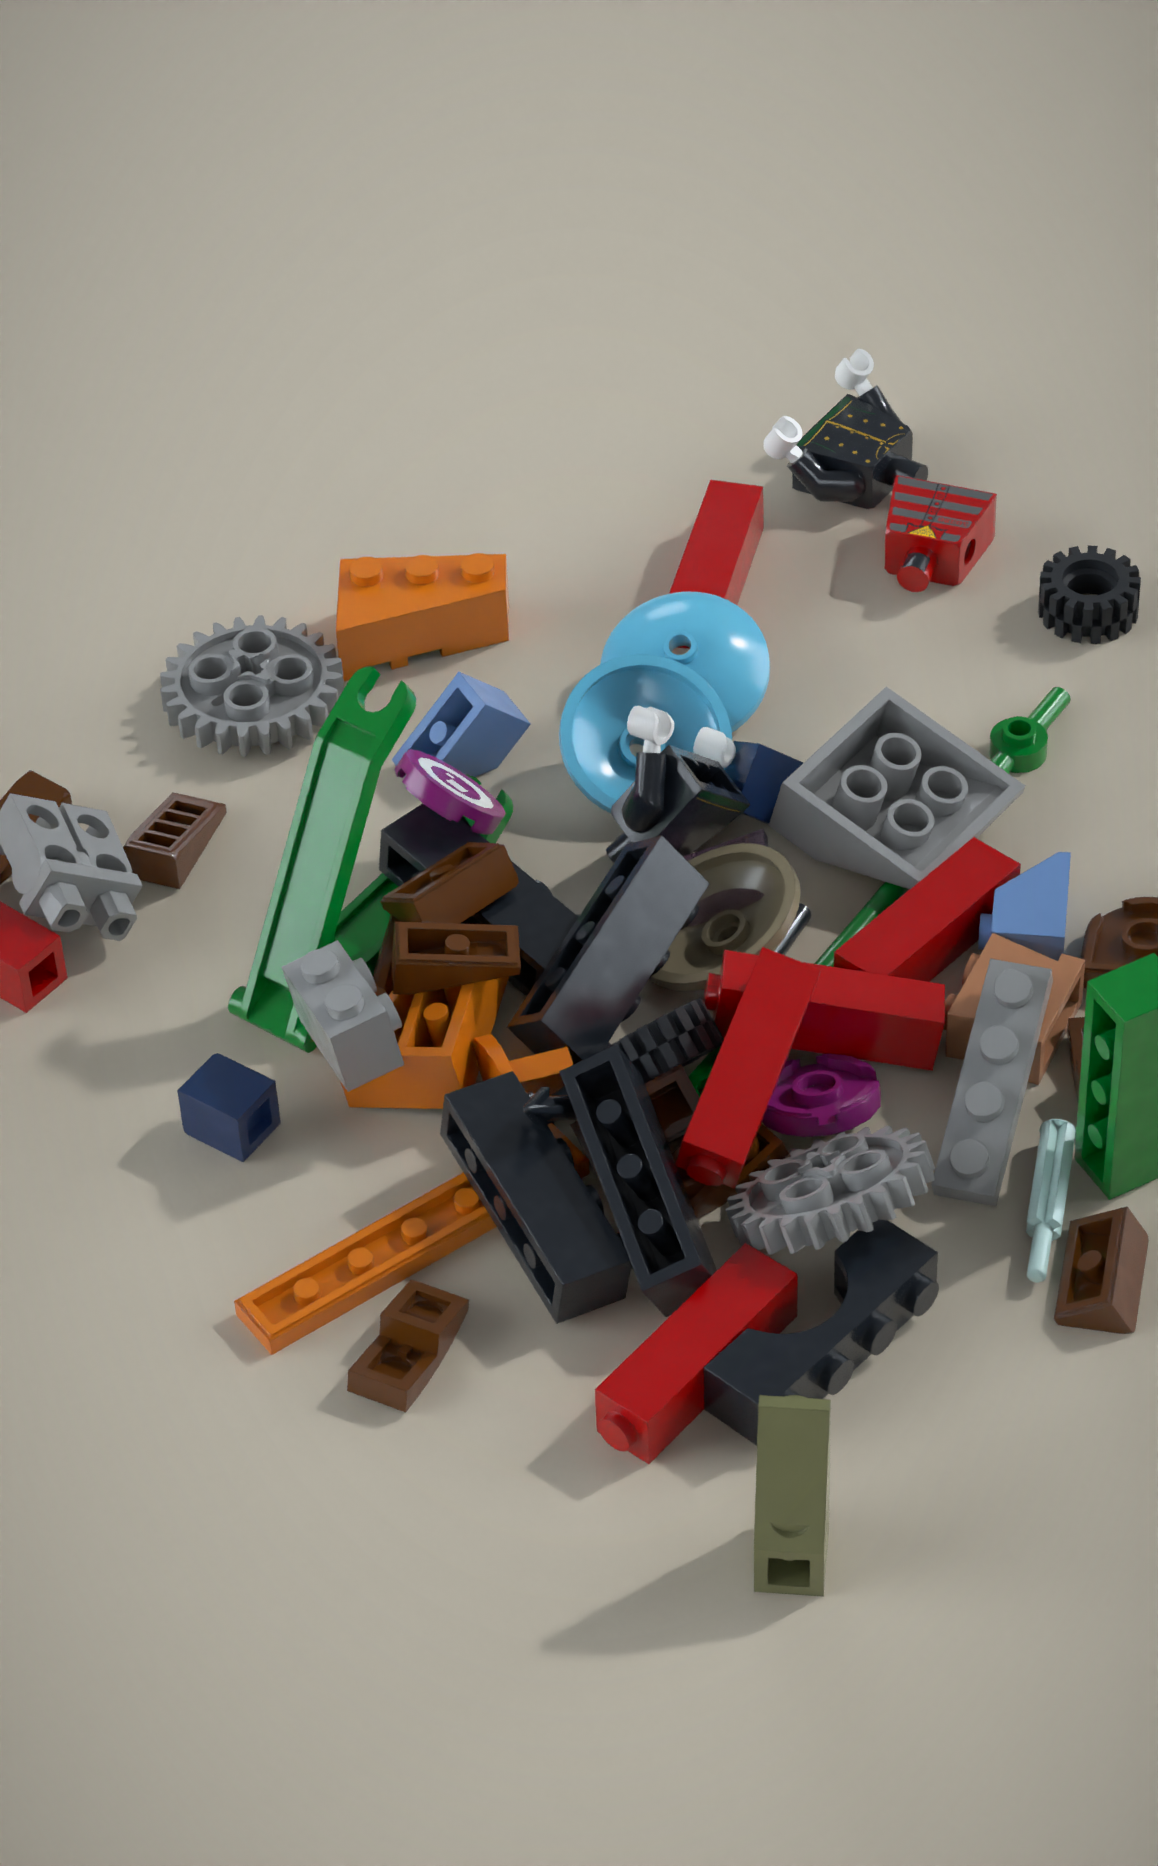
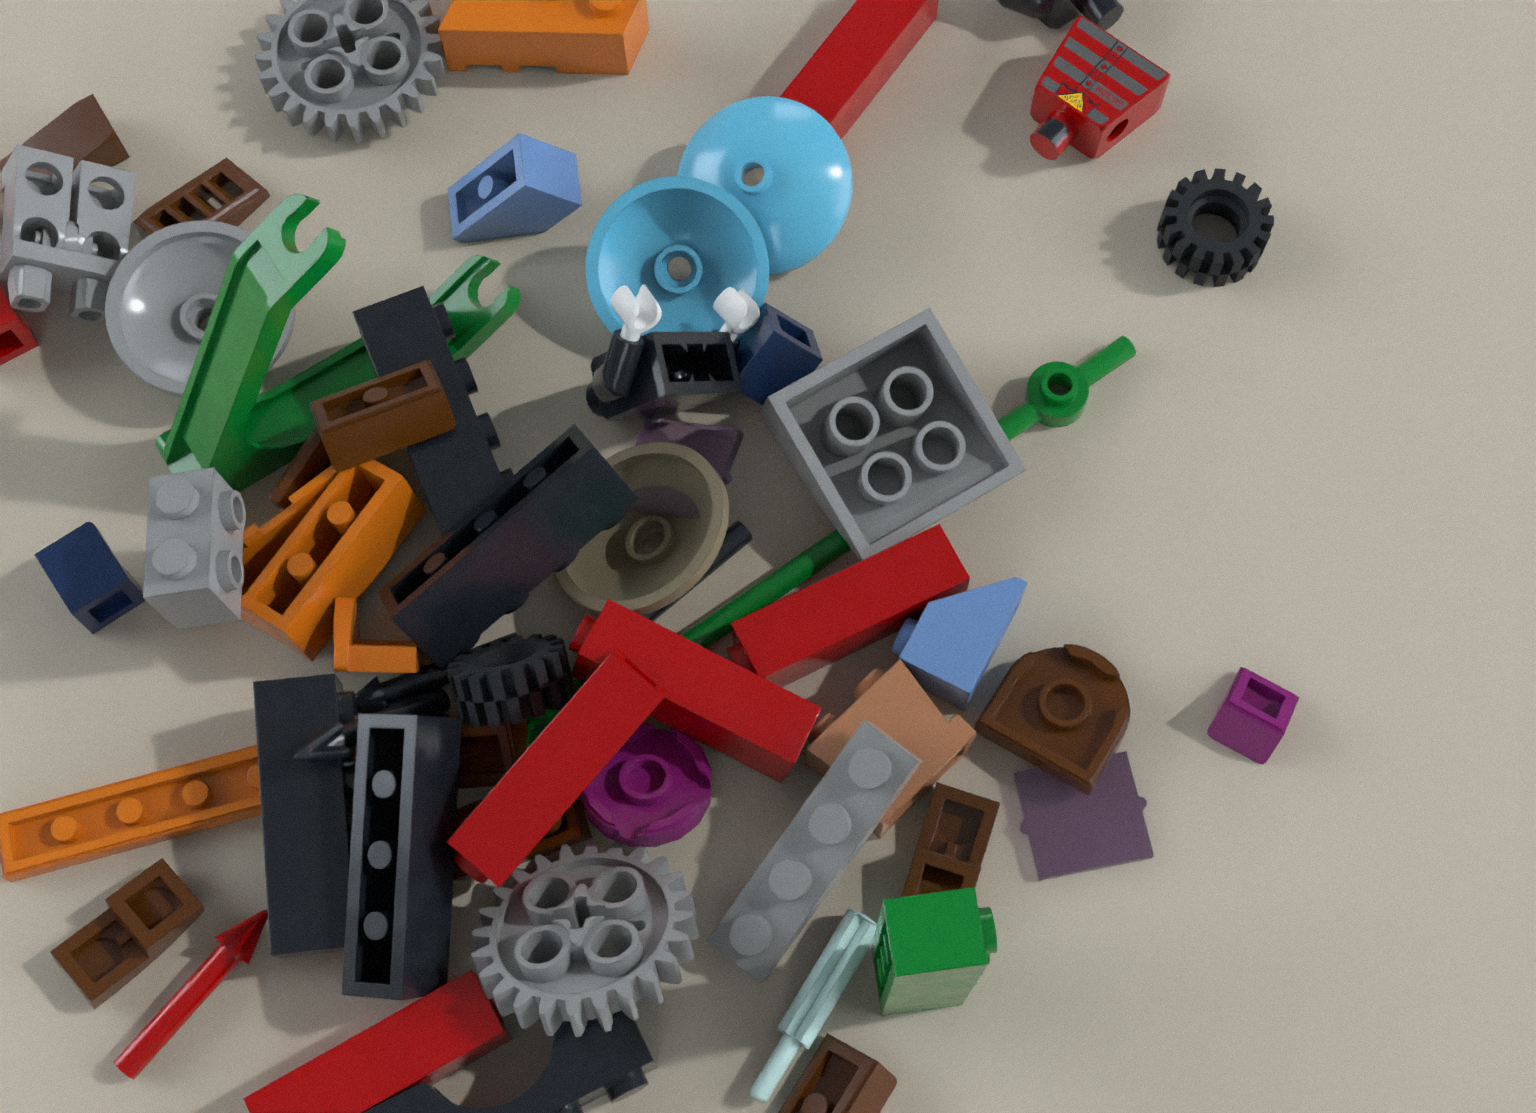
camera: 20 degrees right, 25 degrees up
reddish brown slope [392,922,521,995] -> none
magenta tile [394,749,506,835] -> none
none -> light grey dish [105,220,296,397]
none -> red piece [113,909,268,1080]

